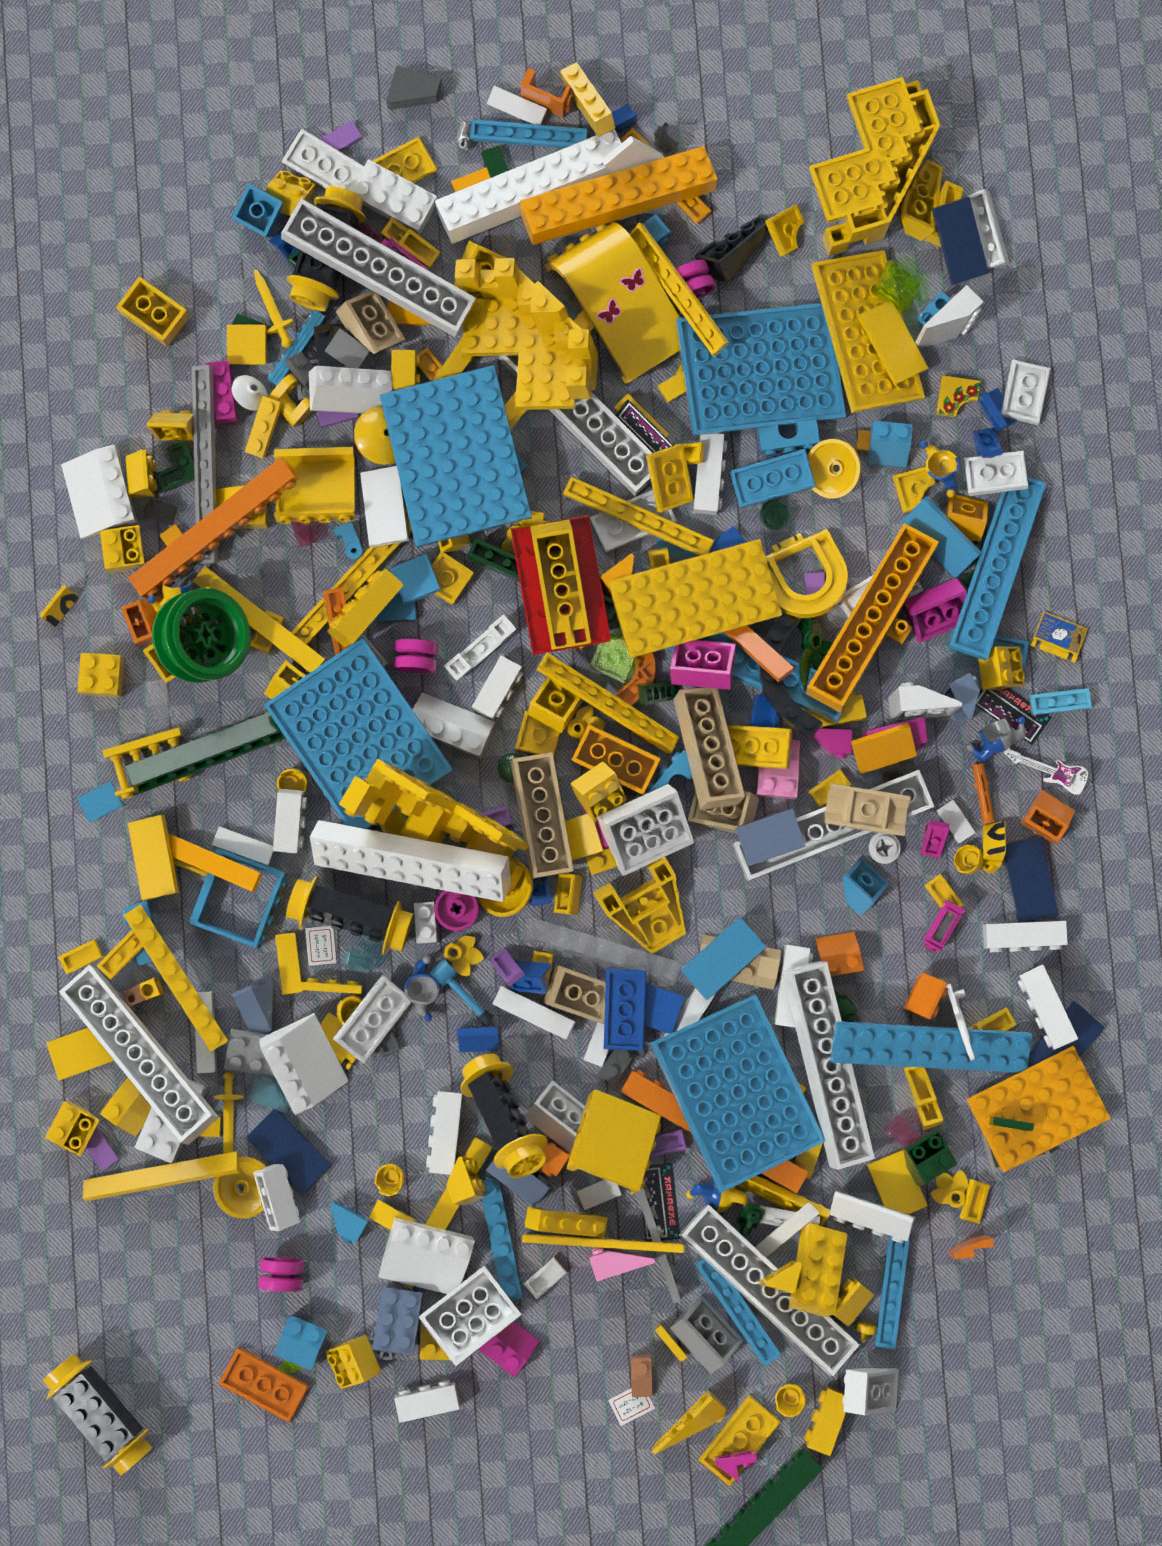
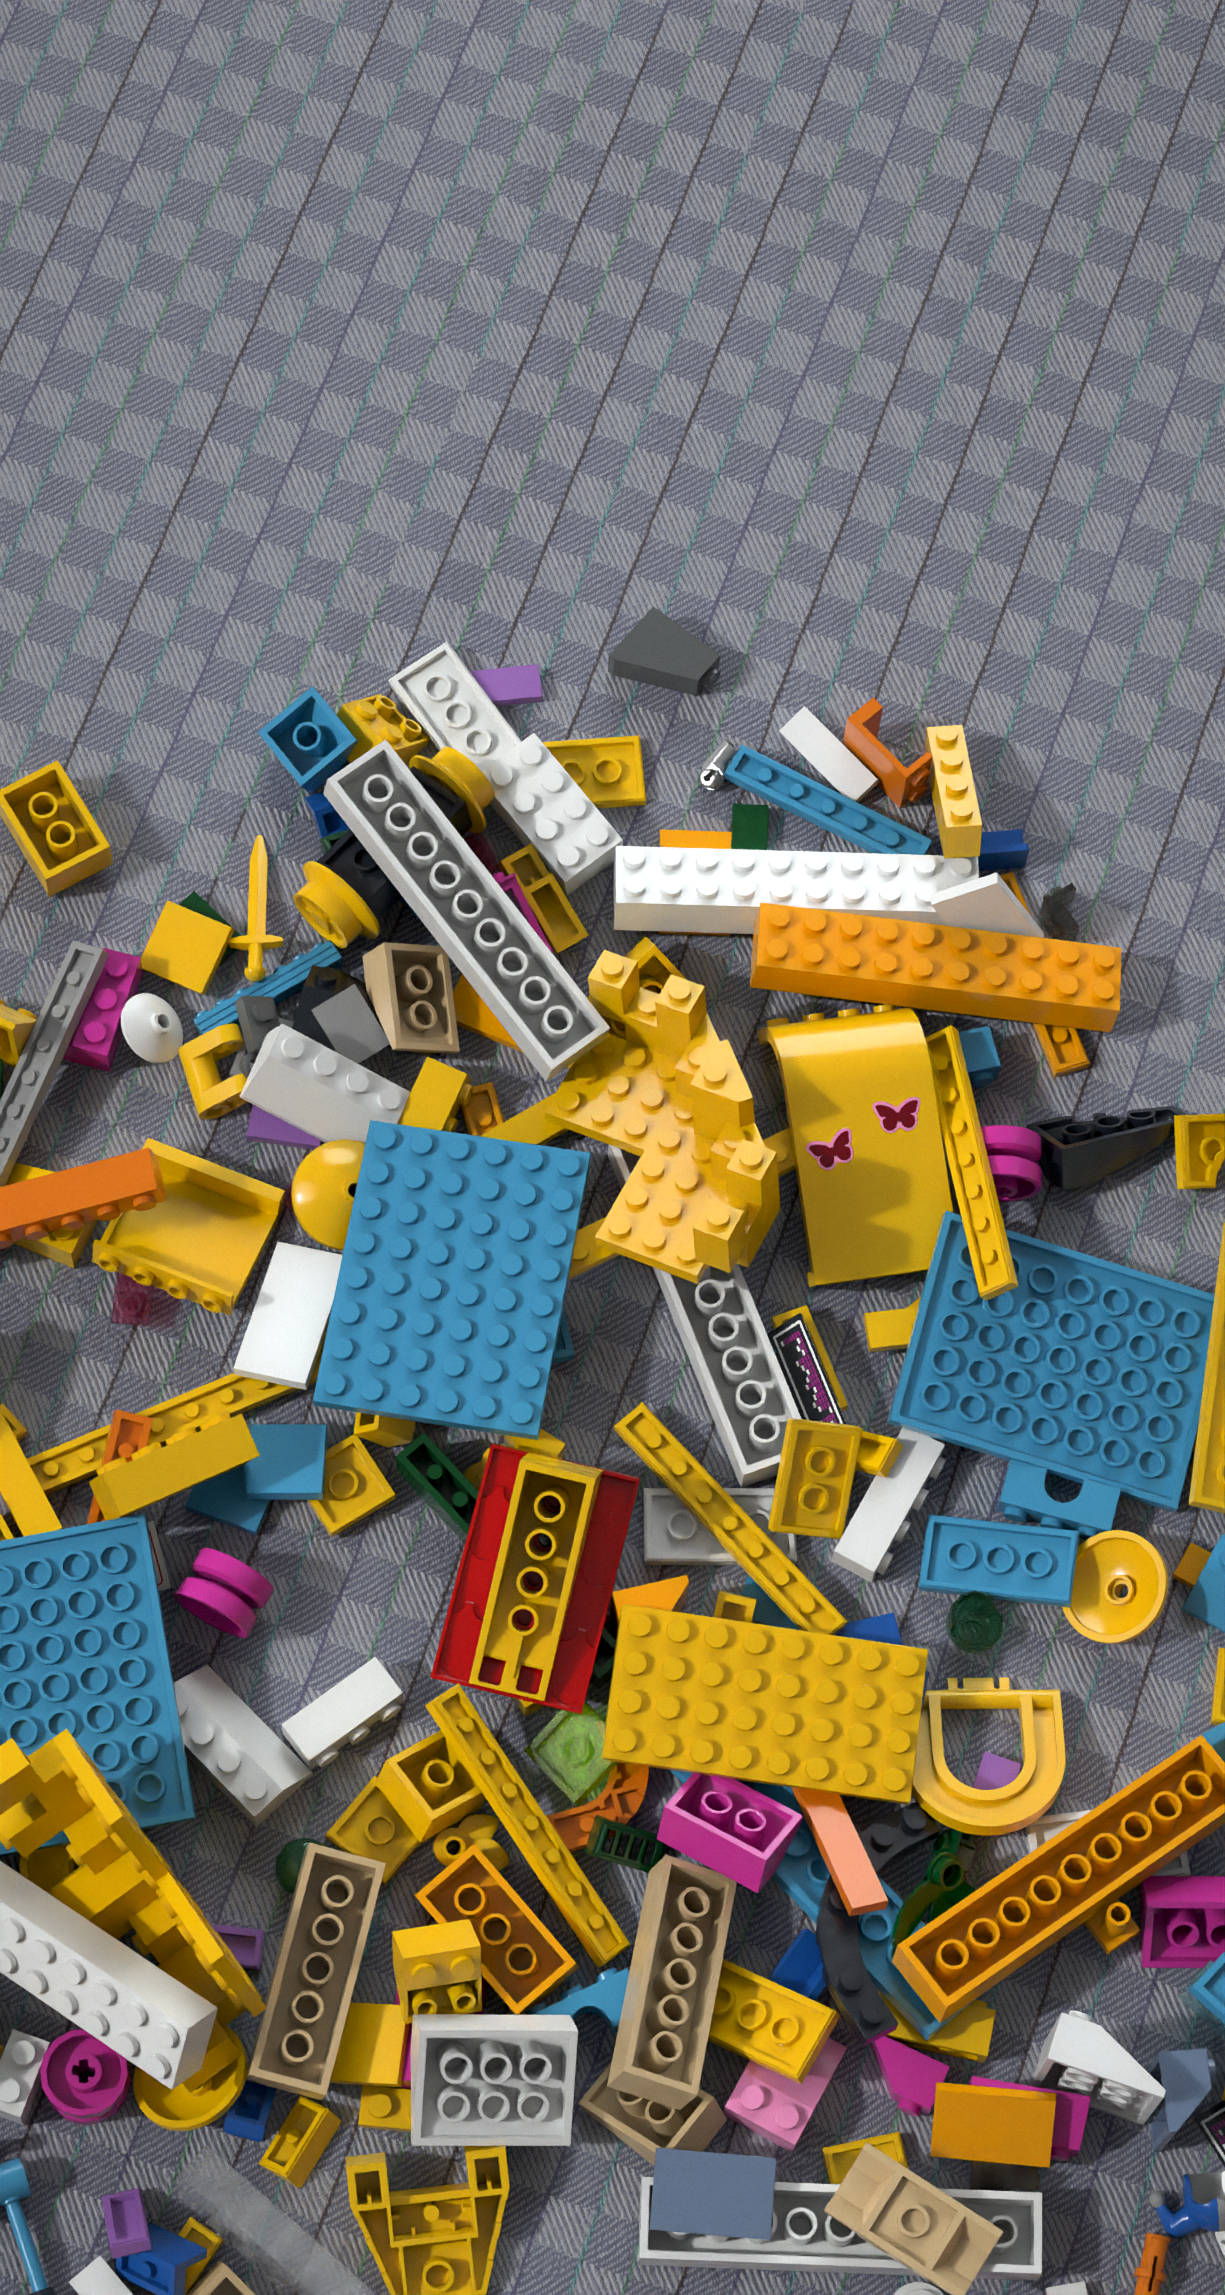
camera: 20 degrees right, 15 degrees down
yellow plate [245,396,283,458] -> none
dark azure leg [333,522,364,562] -> none
white slope [444,614,517,681] -> none
yellow plate [444,936,484,976] -> none

